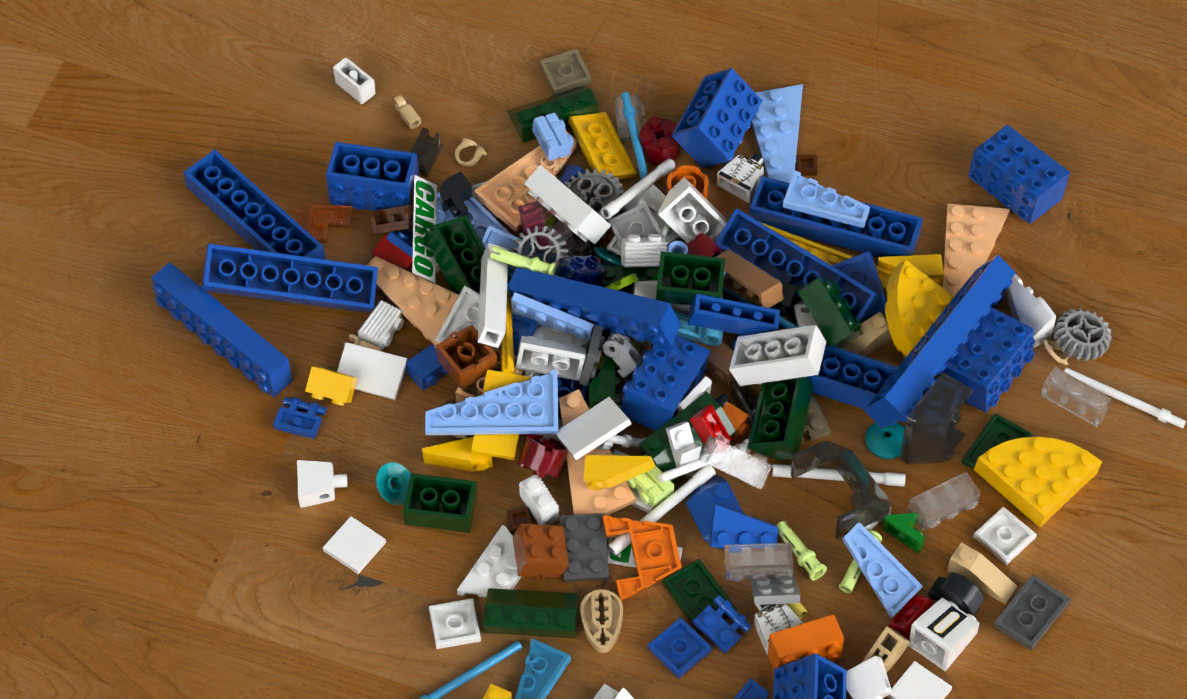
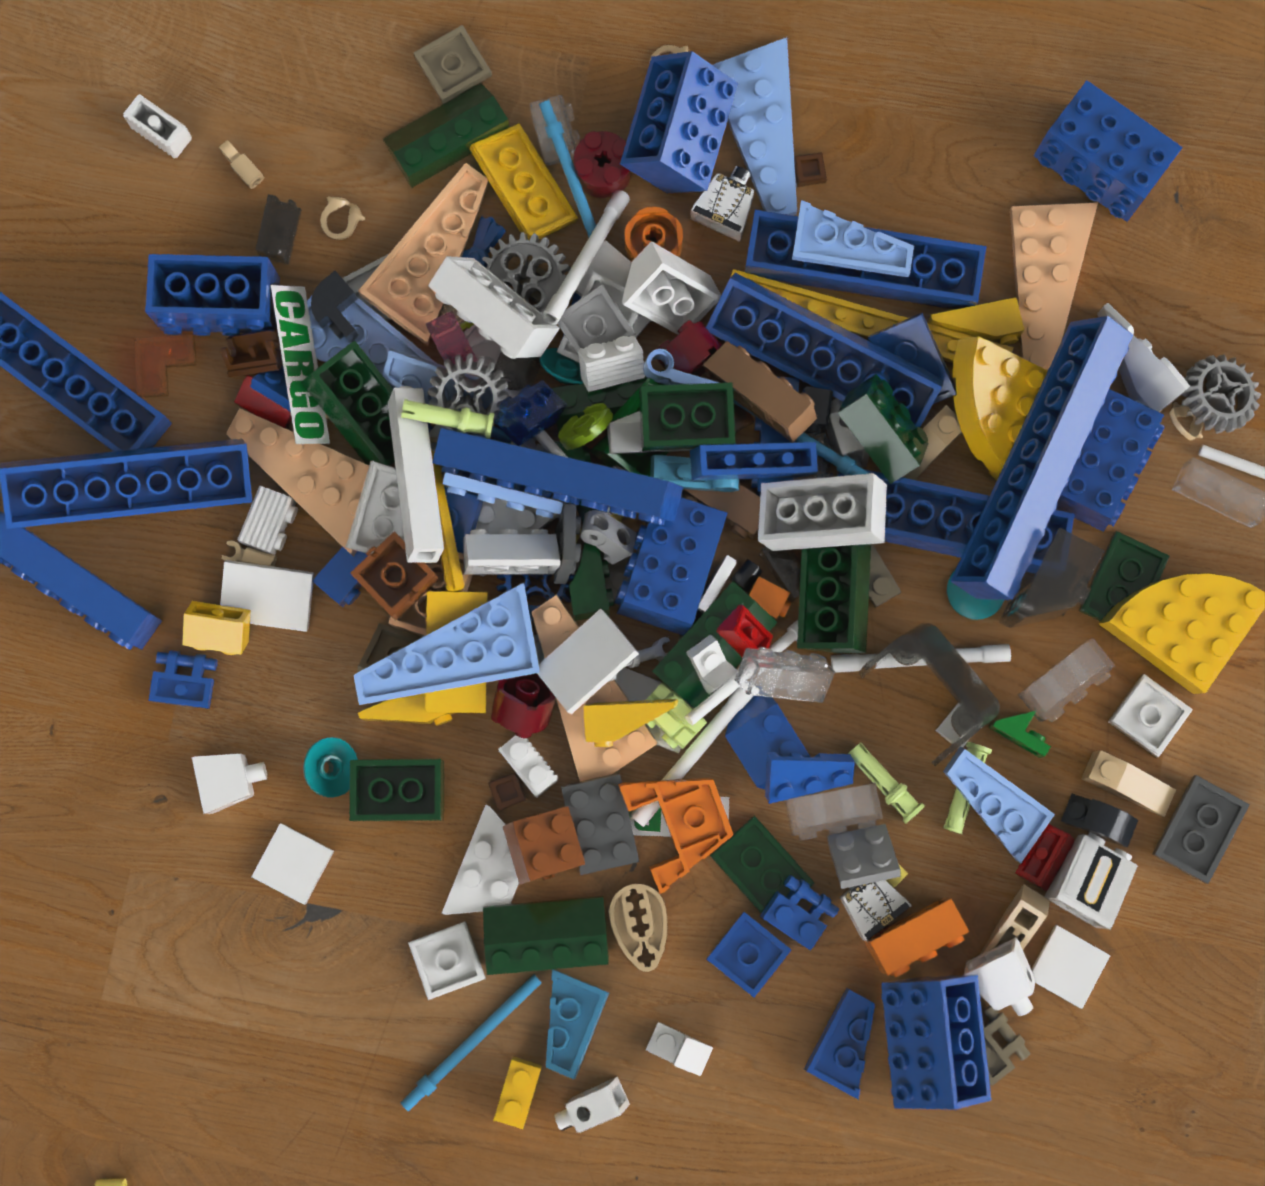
camera: 10 degrees left, 25 degrees up
light blue brick [532,113,574,161] -> none

